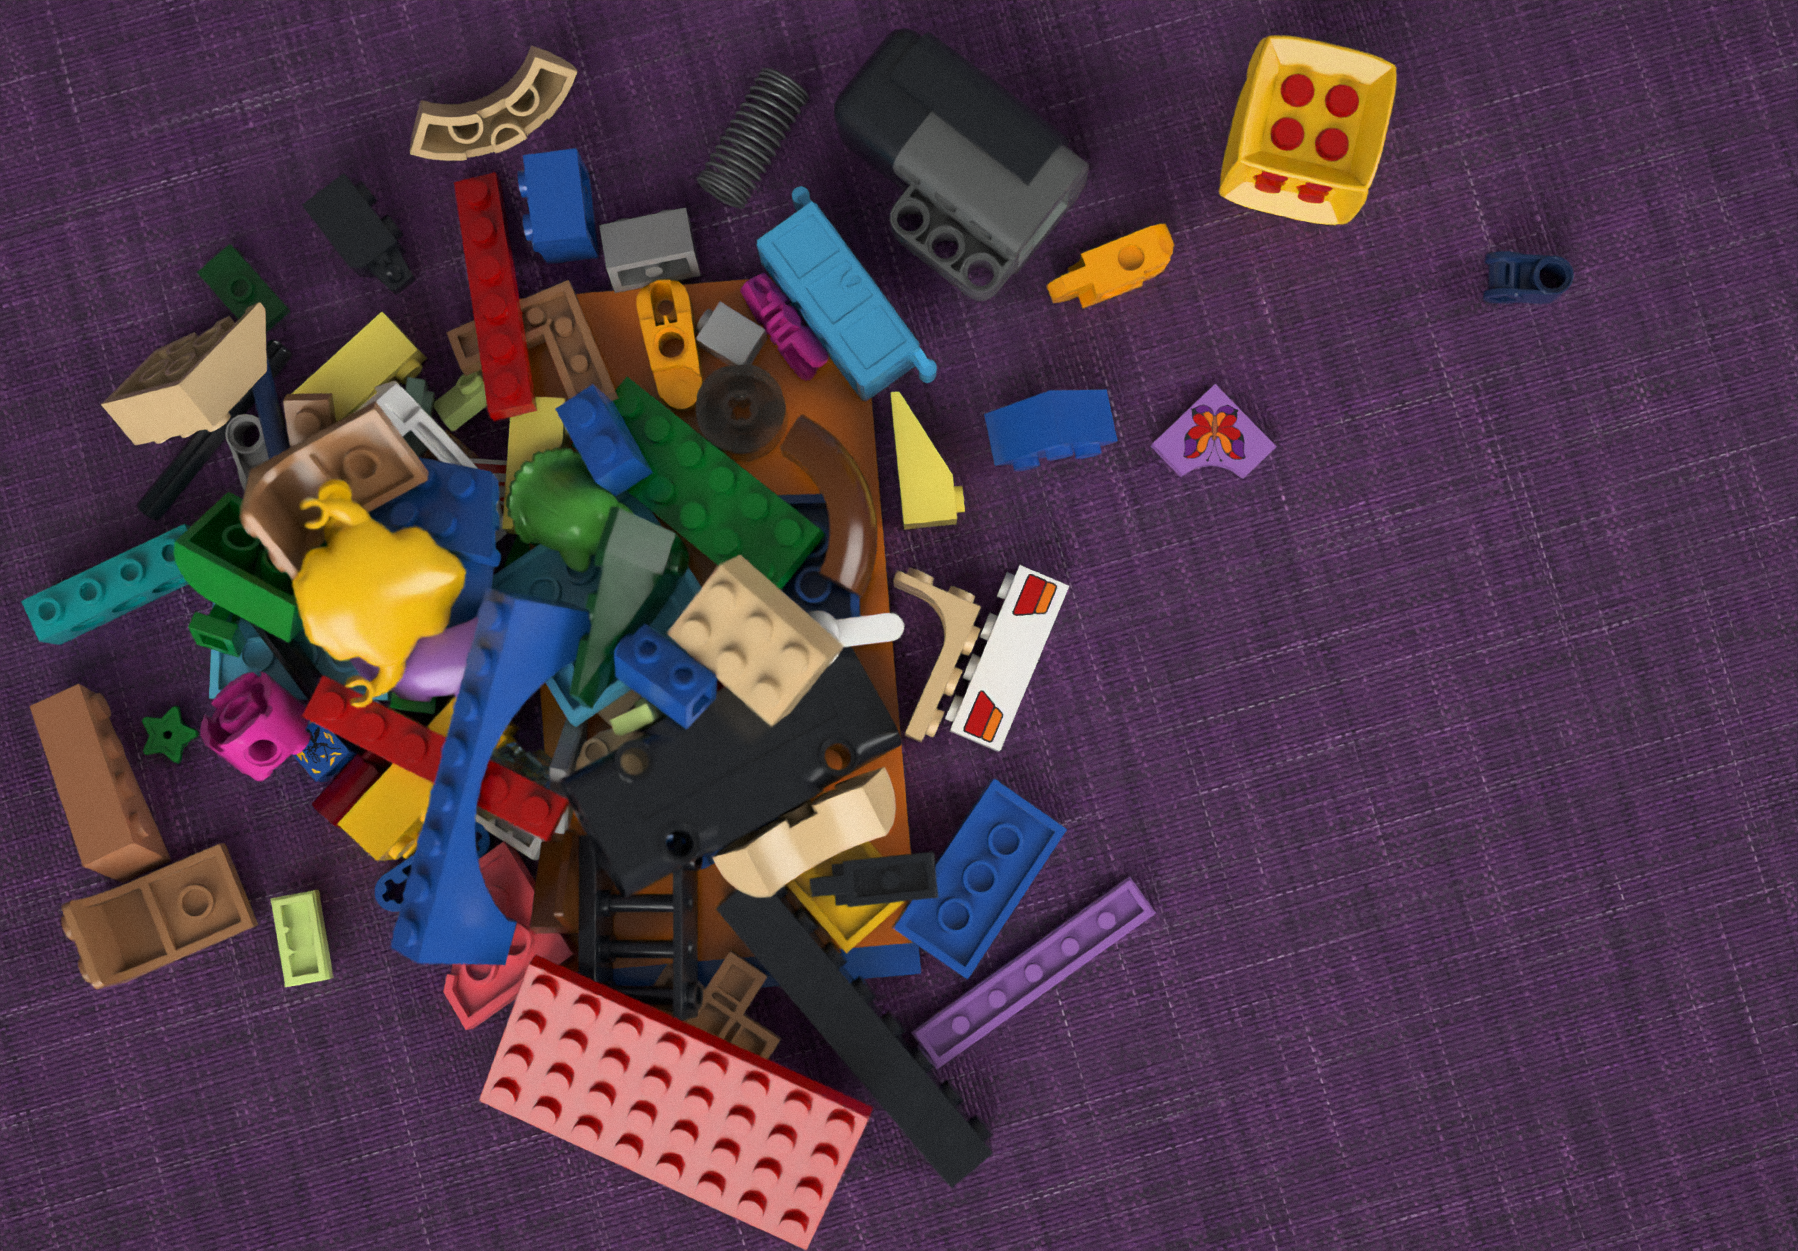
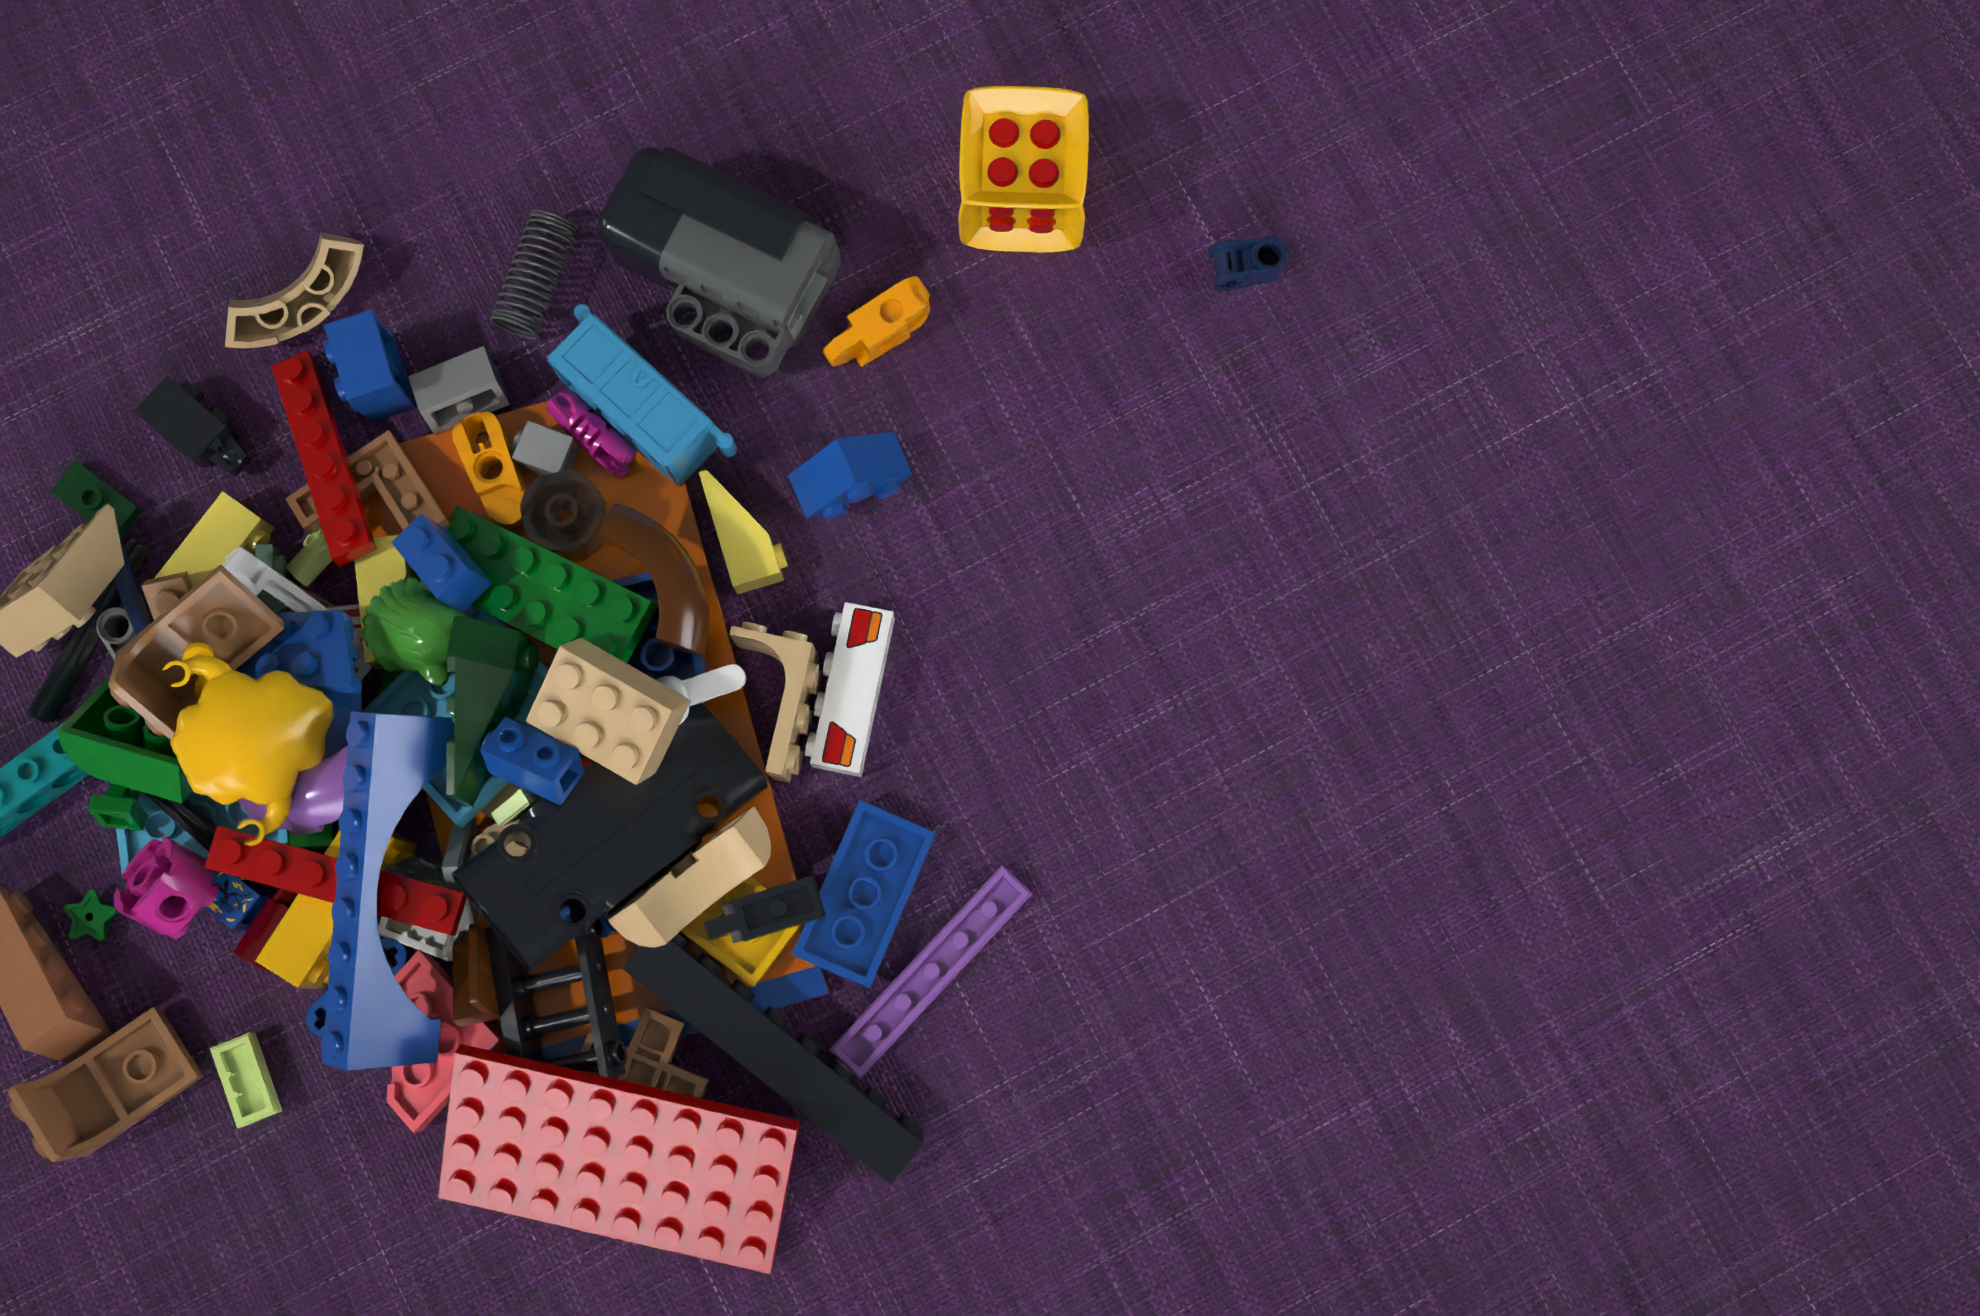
camera: 15 degrees left, 5 degrees down
medium lavender tile [1151,384,1277,479] -> none

